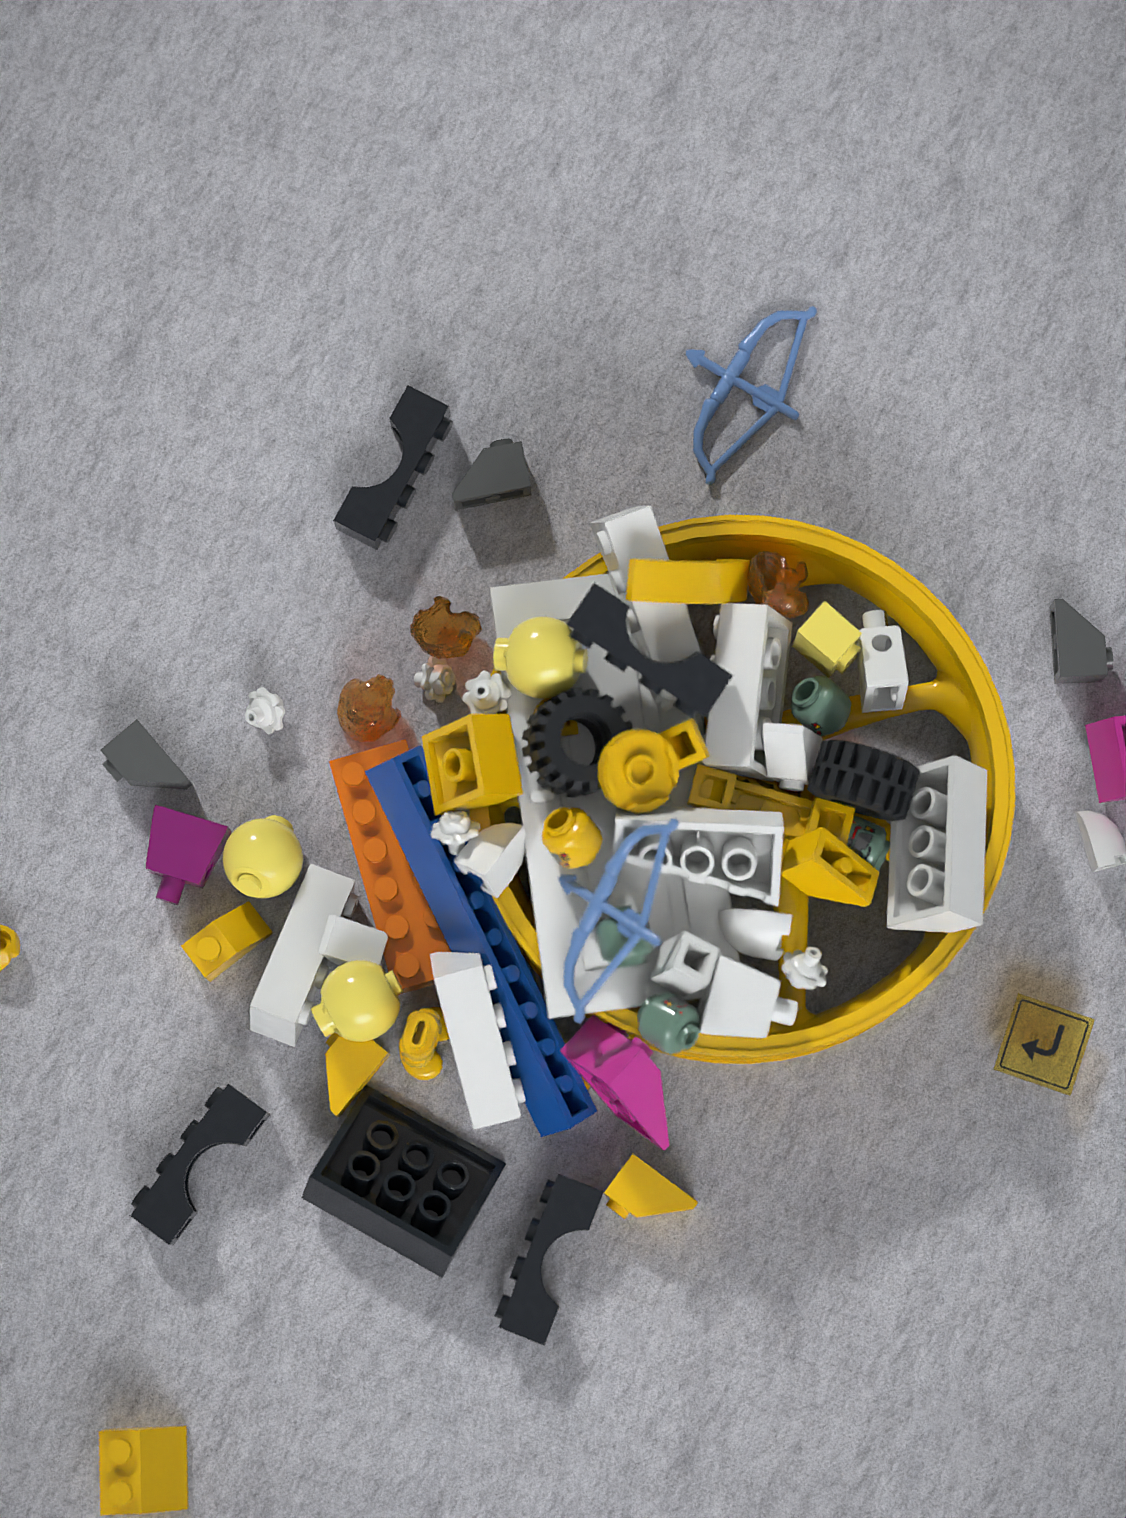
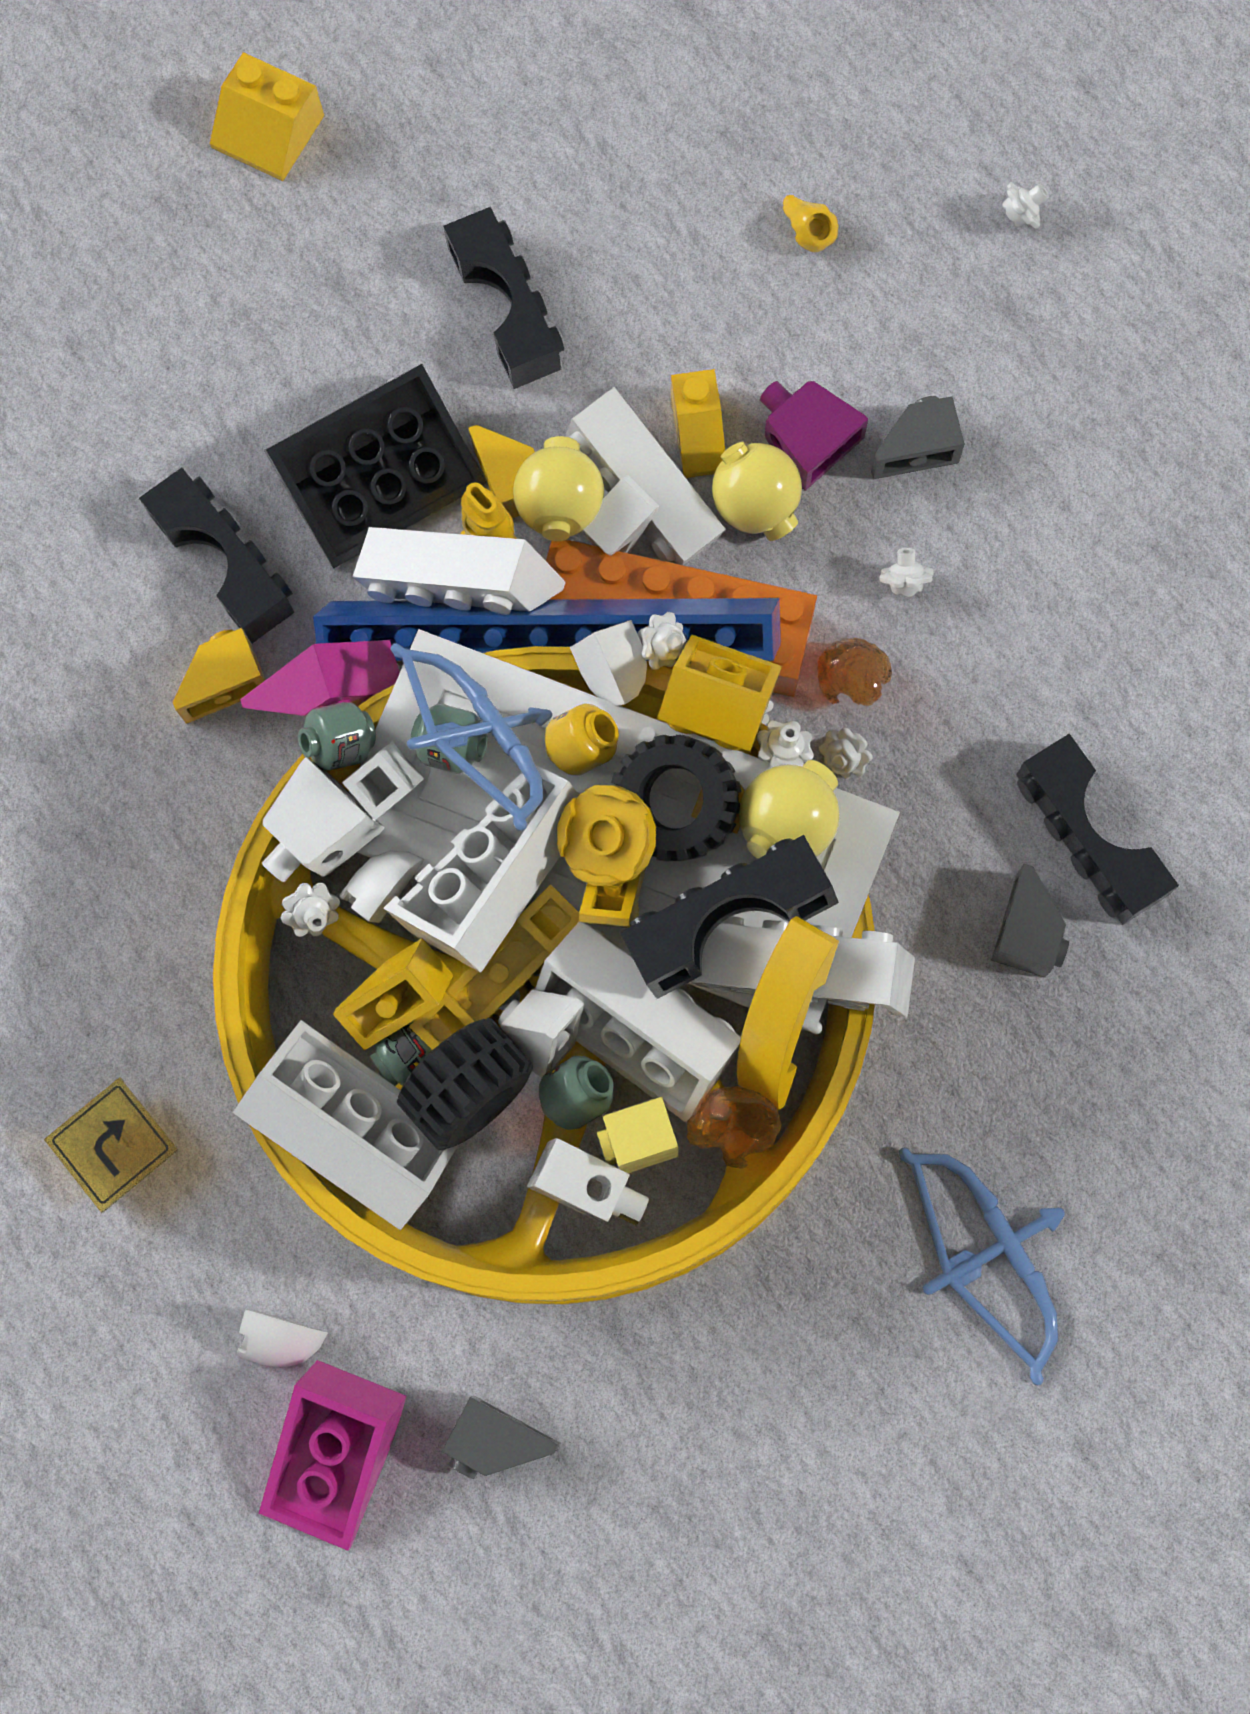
camera: 125 degrees right, 5 degrees down
clear orange hair [410,596,482,659] -> none

